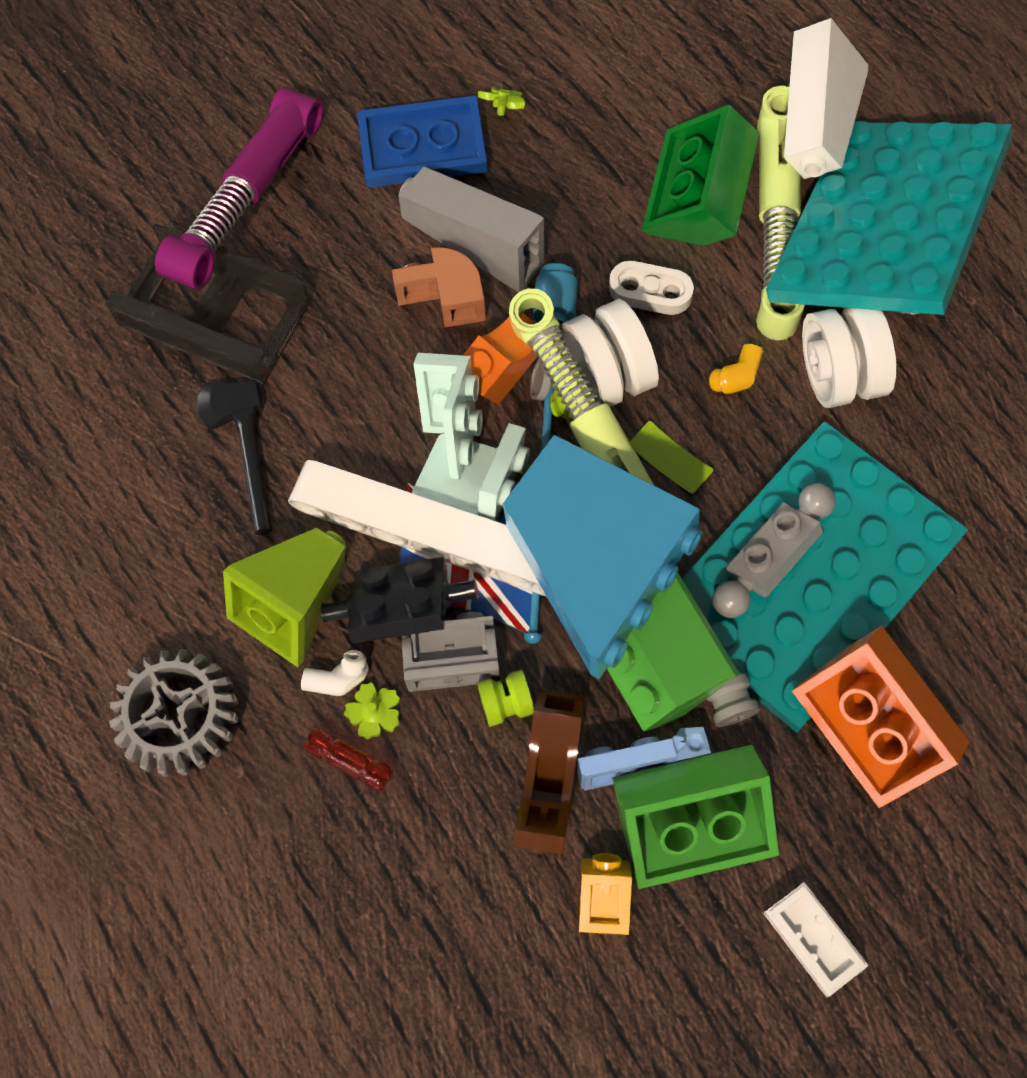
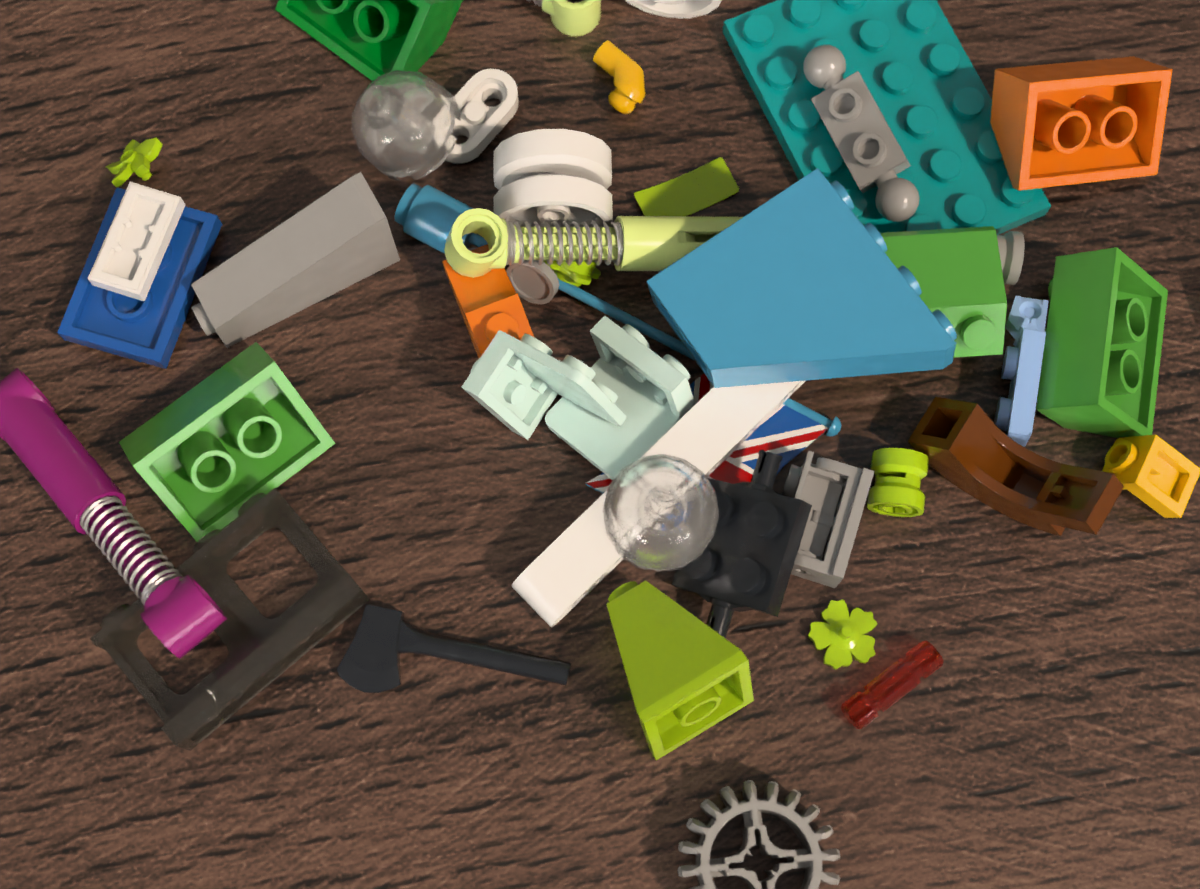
camera: 70 degrees left, 5 degrees up
white arm [301,650,369,696] -> none
nougat brick [392,247,486,328] -> none
none -> white plate [88,182,185,302]
none -> bright green slope [119,342,336,545]
none -> clear cylinder [351,70,461,181]
none -> clear cylinder [602,454,719,571]

